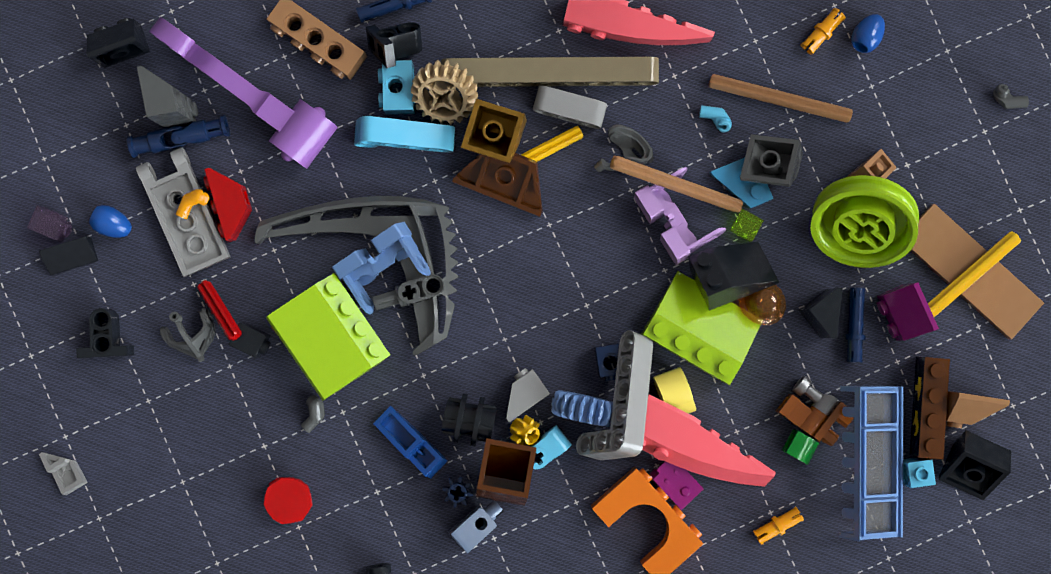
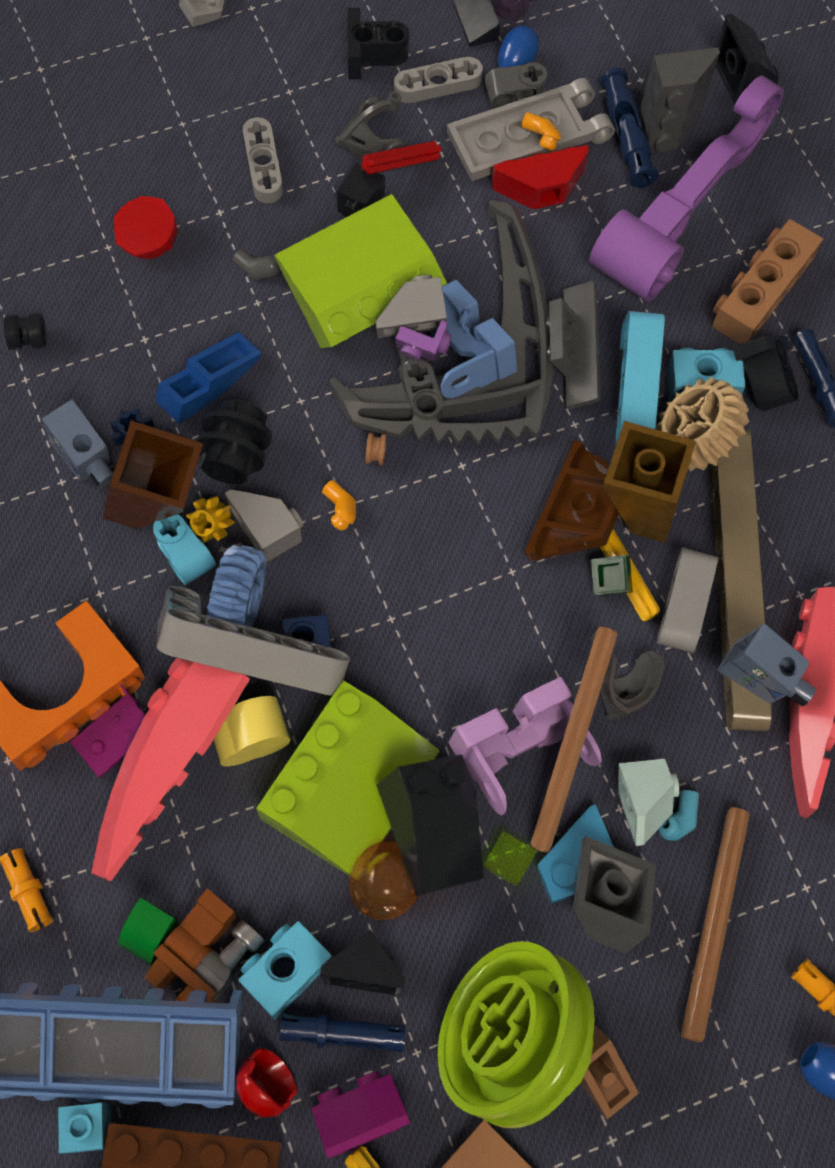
camera: 90 degrees right, 20 degrees down
none -> red hair [235,1047,298,1118]
none -> medium azure brick [238,921,332,1020]
none -> light grey beam [243,117,283,203]
none -> light orange arm [322,480,356,531]
none -> medium nougat bush [365,432,387,466]
none -> light grey slope [376,275,447,338]
none -> light grey beam [394,57,483,103]
none -> medium lavender bracket [396,320,452,363]
none -> dark grey piece [484,62,547,109]
none -> dark grey bracket [546,281,601,410]
none -> tile [591,555,633,596]
none -> light aqua slope [618,759,679,846]
none -> sand blue torso [717,623,816,707]

